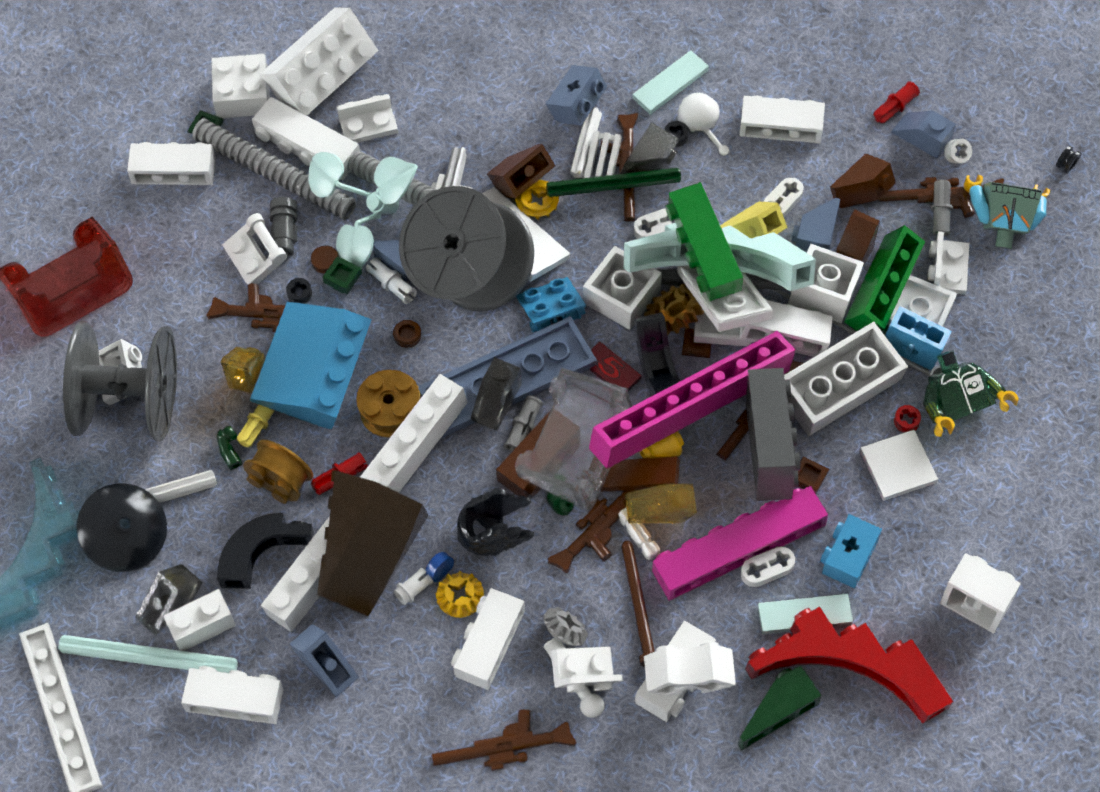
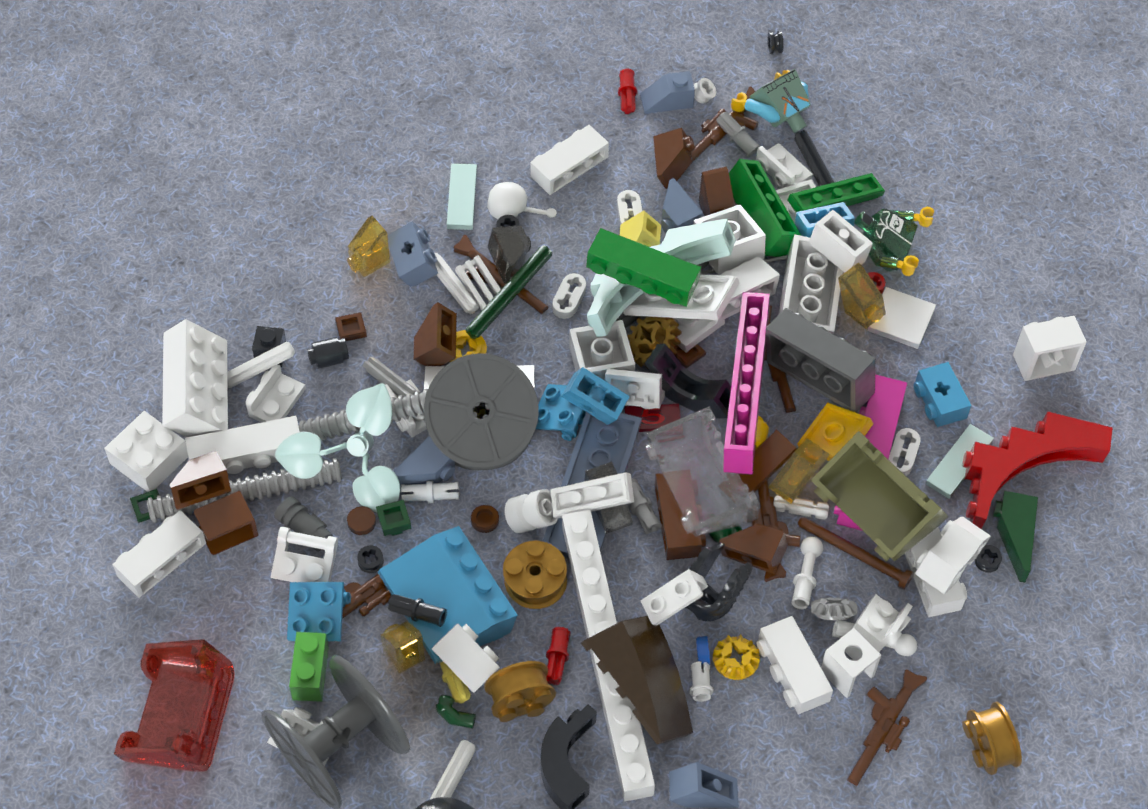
camera: 50 degrees left, 5 degrees down
none -> reddish brown slope [169,451,231,510]
none -> reddish brown piece [194,490,259,555]
none -> white axle [227,342,295,388]
none -> black brick [252,326,286,367]
none -> dark azure hinge [287,582,351,642]
none -> bright green brick [289,632,329,702]
none -> black brick [307,337,349,369]
none -> reddish brown tile [335,312,367,341]
none -> clear yellow slope [347,215,390,277]
none -> black axle [388,594,447,627]
none -> white brick [431,623,500,693]
none -> white wheel [505,489,558,533]
none -> white tile [550,472,634,518]
none -> dark azure brick [561,367,630,425]
none -> white bracket [605,369,665,409]
none -> white bracket [640,569,708,626]
none -> reddish brown slope [719,523,788,574]
none -> green tile [787,173,885,212]
none -> white pin [792,536,823,609]
none -> black axle [794,130,834,186]
none -> yellow tile [797,402,874,461]
none -> white brick [809,210,873,276]
none -> olive windscreen [811,431,948,562]
none -> white piece [821,628,881,698]
none -> clear yellow slope [838,263,886,329]
none -> black bush [975,545,1002,573]

